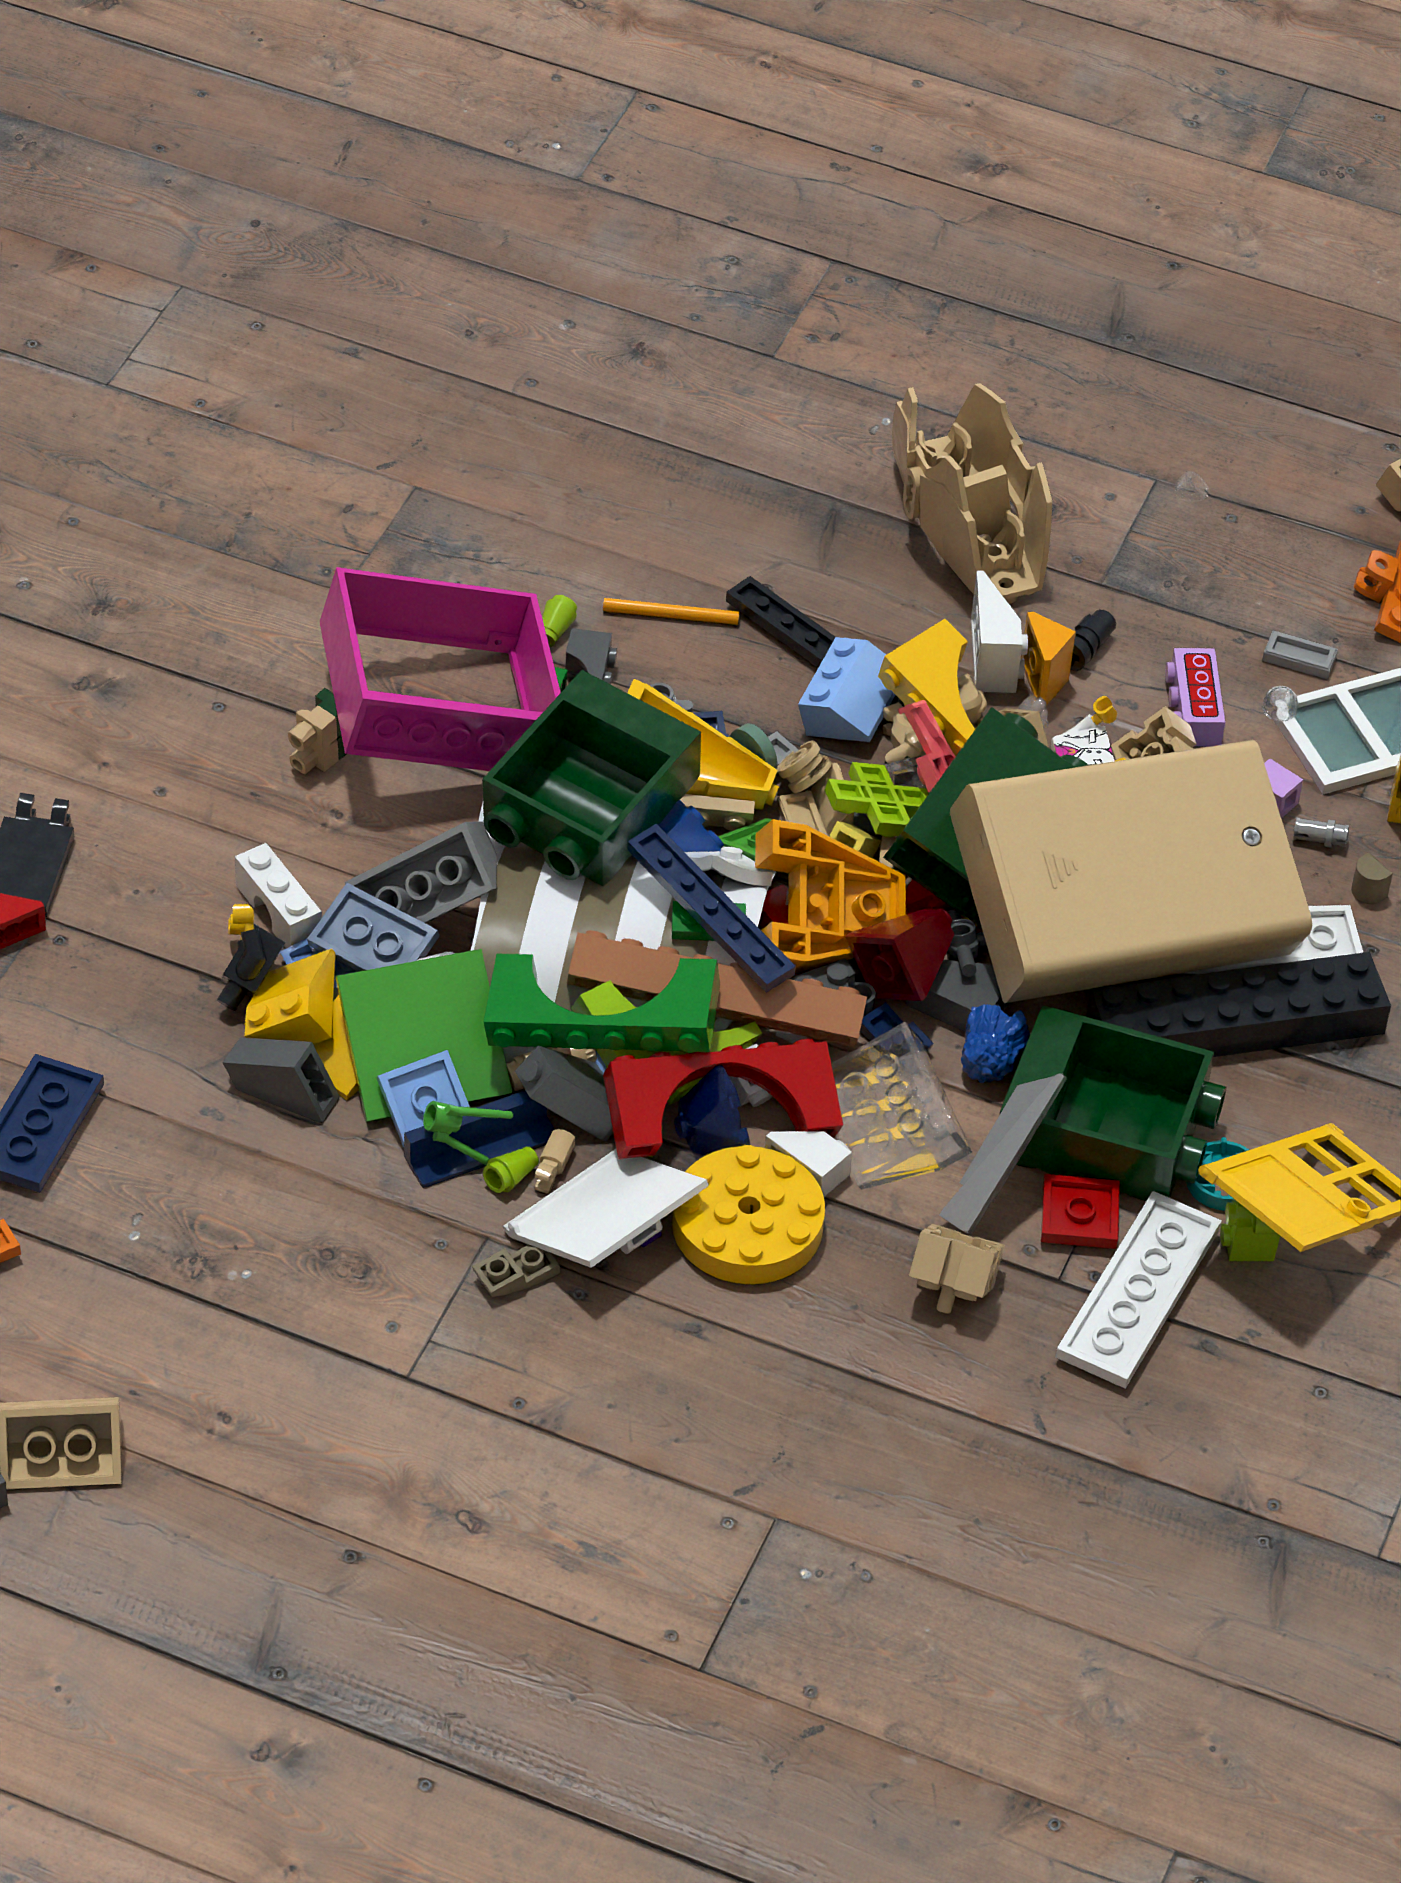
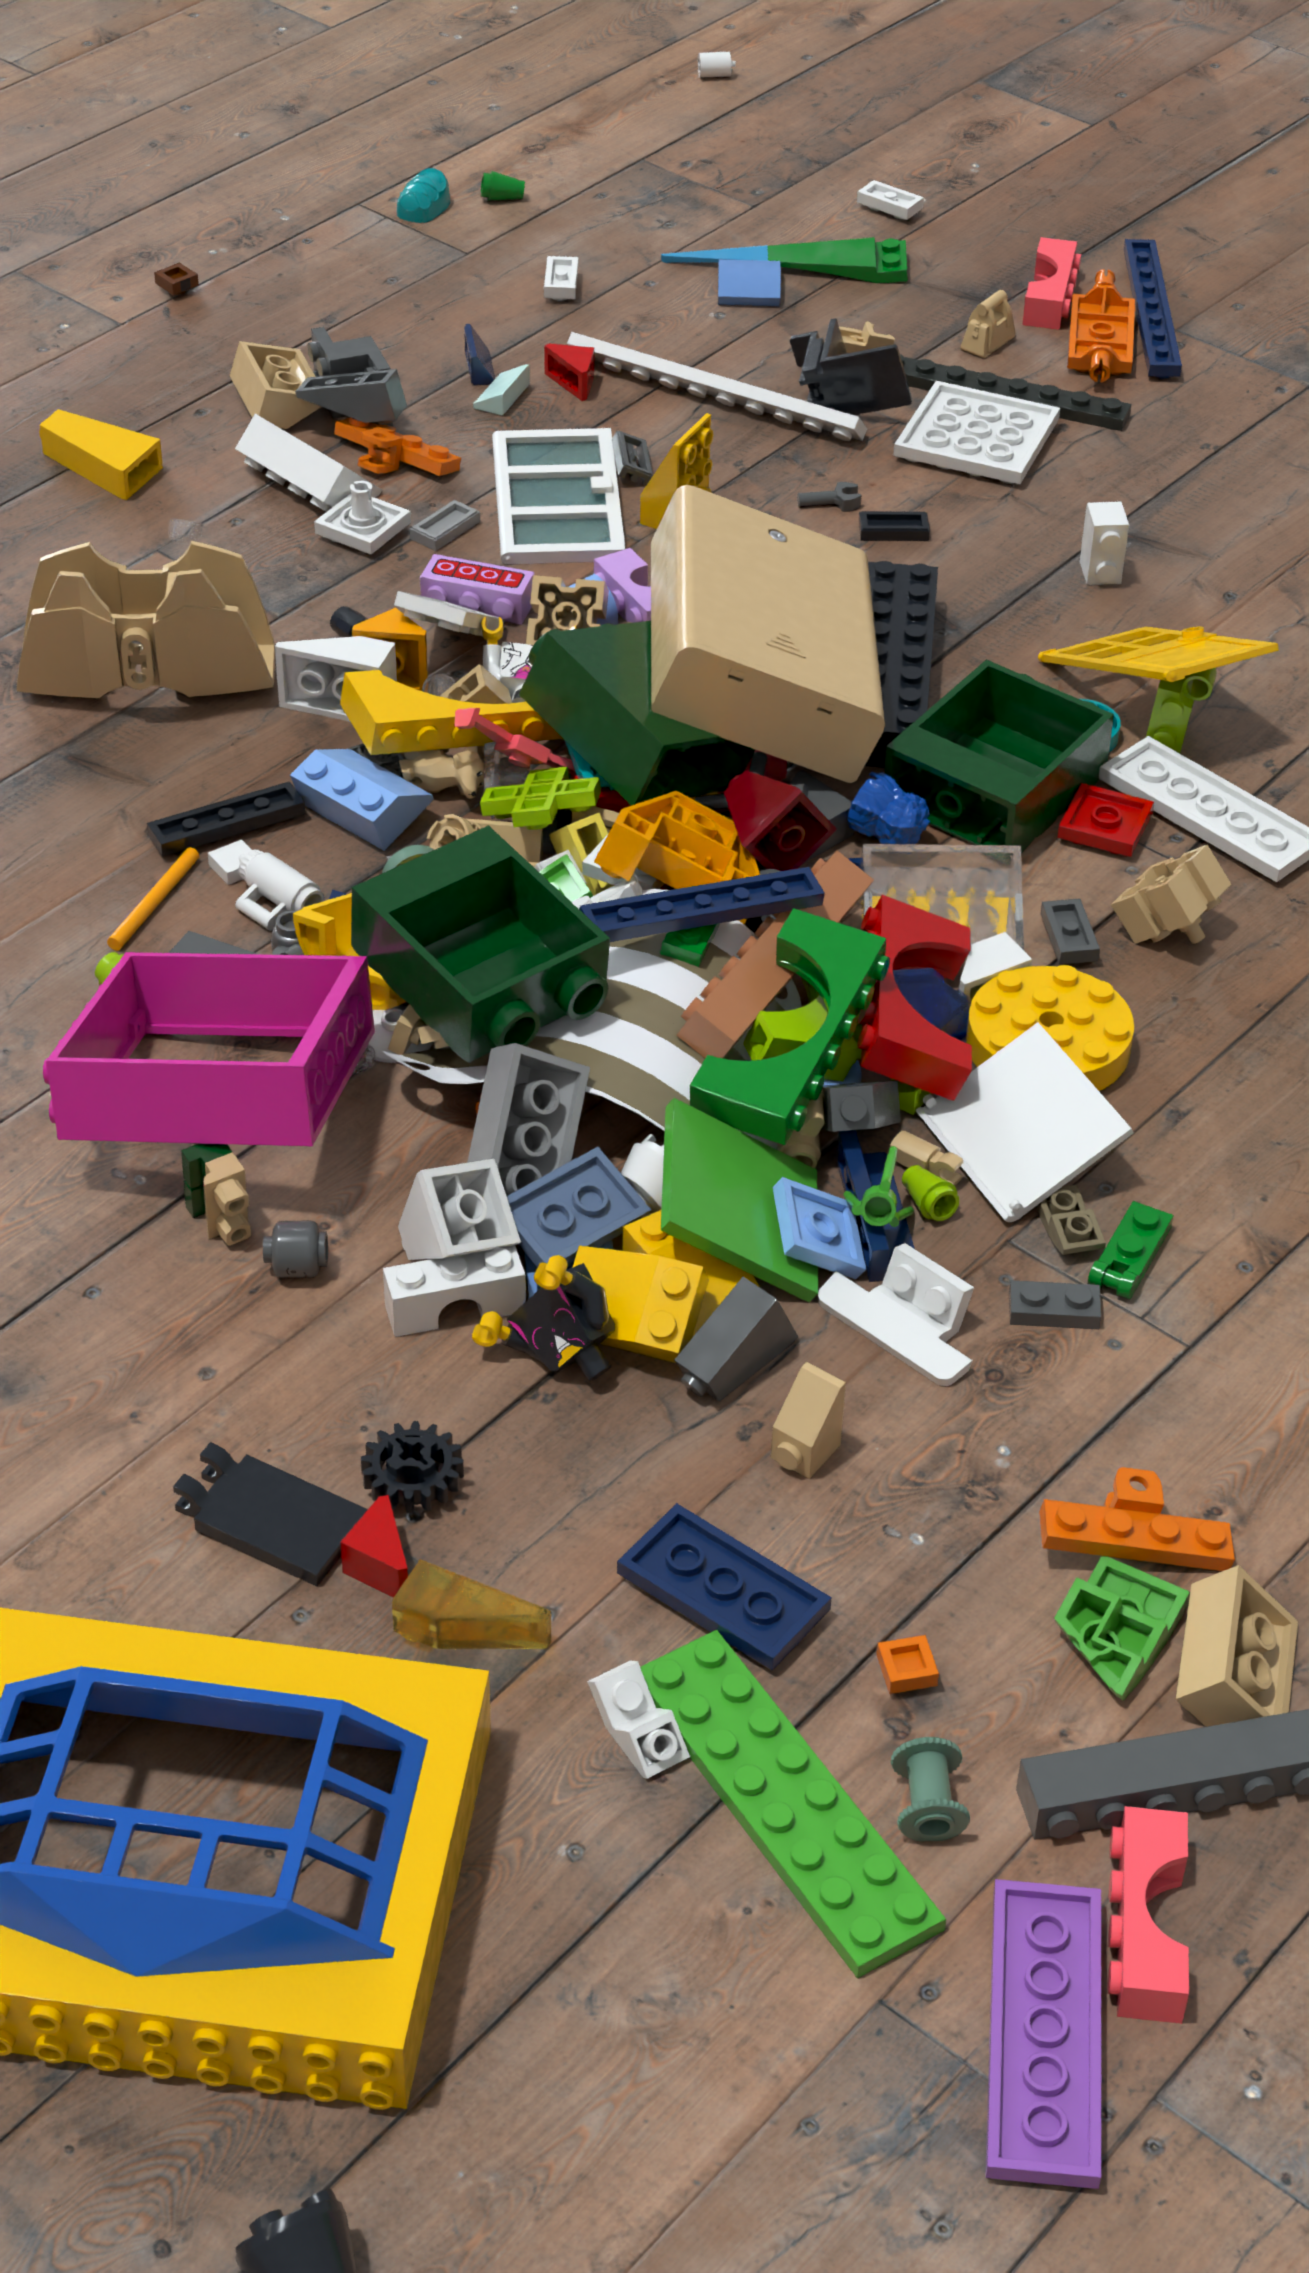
camera: 70 degrees left, 5 degrees down
light grey wedge [939,1074,1067,1235] -> none
clear piece [1262,686,1298,721] -> none
none -> yellow slope [39,409,163,500]
none -> white tile [208,839,251,885]
none -> white slope [235,414,382,512]
none -> white piece [235,850,324,931]
none -> dark grey head [263,1220,328,1278]
none -> white plate [314,481,411,554]
none -> black gear [361,1421,464,1513]
none -> white plate [394,591,505,636]
none -> white slope [398,1158,521,1260]
none -> tan slope [771,1362,846,1479]
none -> white plate [818,1243,974,1386]
none -> dark grey plate [1009,1280,1101,1329]
none -> orange plate [1039,1467,1235,1571]
none -> dark grey plate [1040,899,1100,964]
none -> bright green slope [1054,1556,1190,1701]
none -> green plate [1087,1201,1174,1300]

